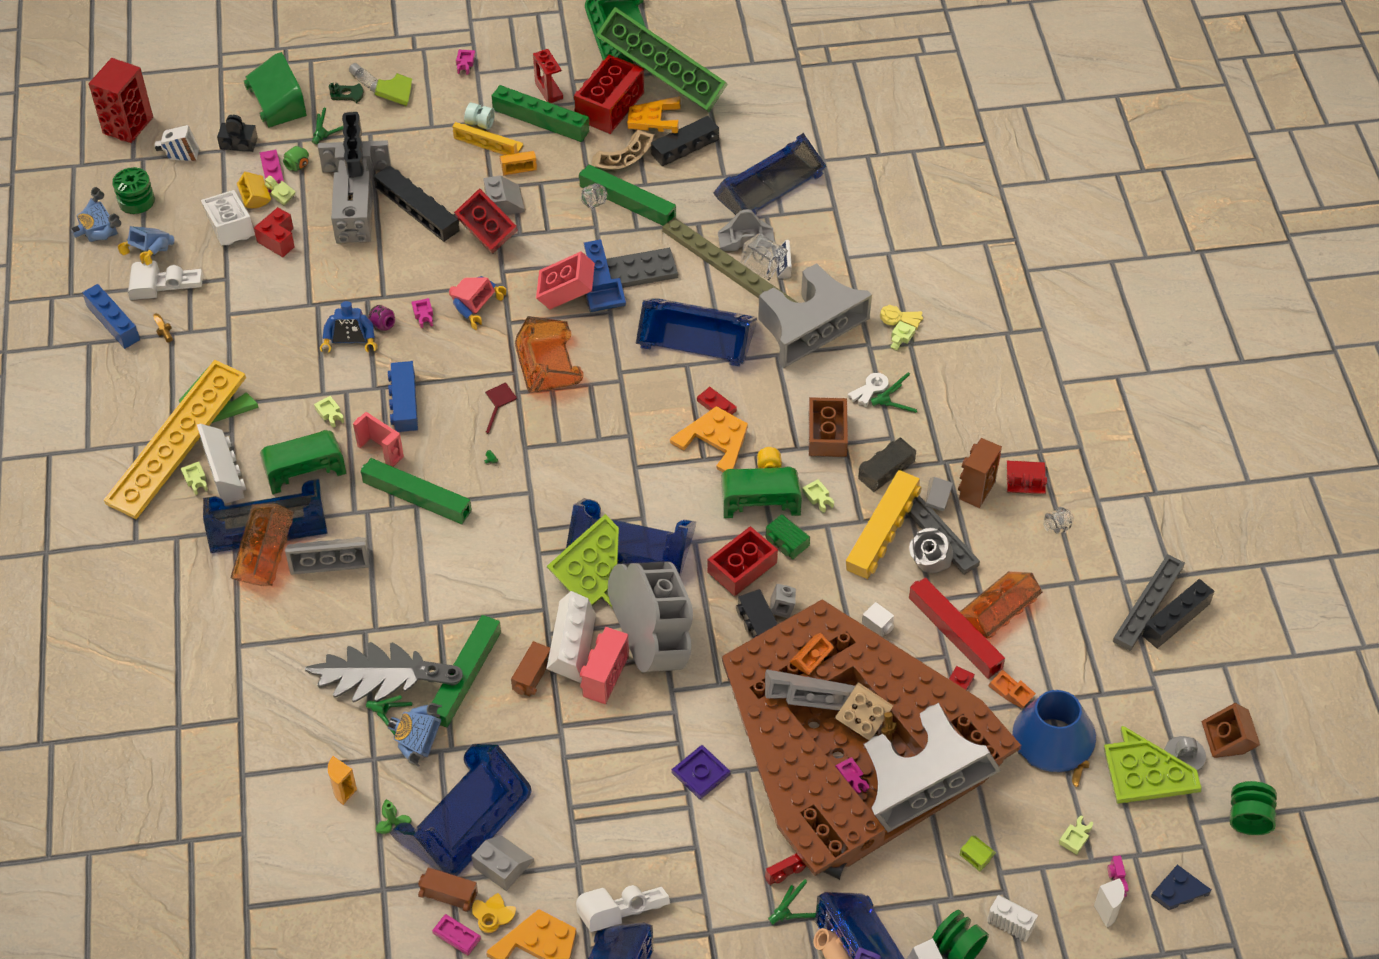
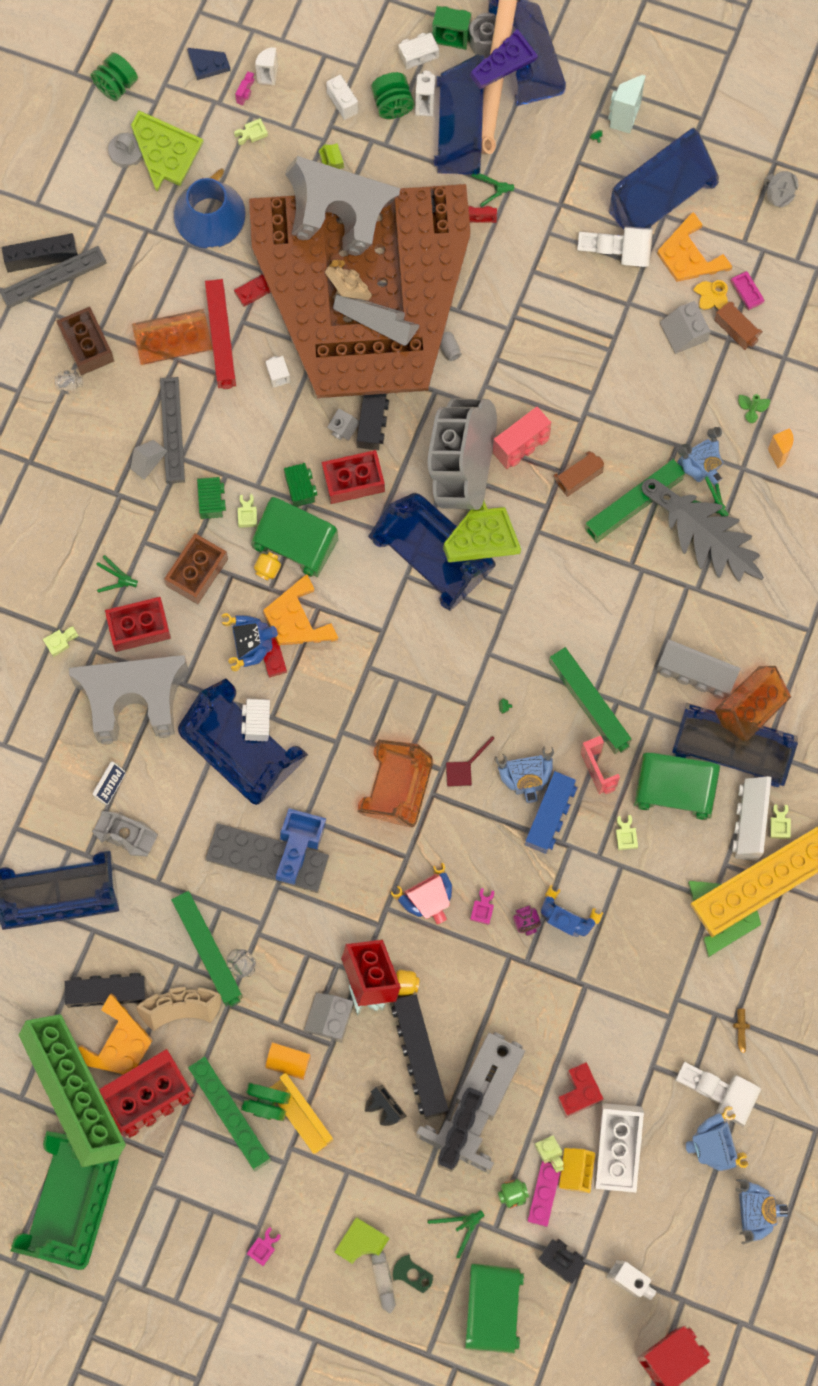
camera: 150 degrees left, 20 degrees up
blue brick [82,284,140,349] -> none
green wheel [112,167,155,214] -> none
clear blue windscreen [390,744,531,876] -> none
light aqua wheel [464,102,495,130] -> none
red window [533,49,563,103] -> none
coral brick [536,251,595,310] -> none
white slope [547,591,596,683] -> none
olive plate [662,217,798,303] -> none
dark purple tile [671,745,731,800] -> none
clear slope [740,233,788,281] -> none
orange slope [790,633,834,675] -> none
dark pink plate [835,757,869,795] -> none
yellow brick [846,470,922,579] -> none
white piece [847,373,888,407] -> none
clear smoke brick [858,437,916,492] -> none
light yellow piece [880,305,923,330] -> none
light grey brick [909,528,953,573] -> none
dark orange brick [958,438,1002,508] -> none
orange slope [988,669,1036,708] -> none
red hinge [1007,460,1047,494] -> none
dark orange slope [1201,703,1260,758] -> none
none -> reddish brown brick [56,307,114,376]
none -> red brick [105,597,171,652]
none -> green brick [197,477,226,519]
none -> torso [221,613,278,672]
none -> white brick [241,699,270,741]
none -> green wheel [241,1082,291,1121]
none -> black tile [365,1084,407,1126]
none -> yellow head [396,969,420,997]
none -> light grey piece [440,331,462,361]
none -> medium blue torso [494,746,554,803]

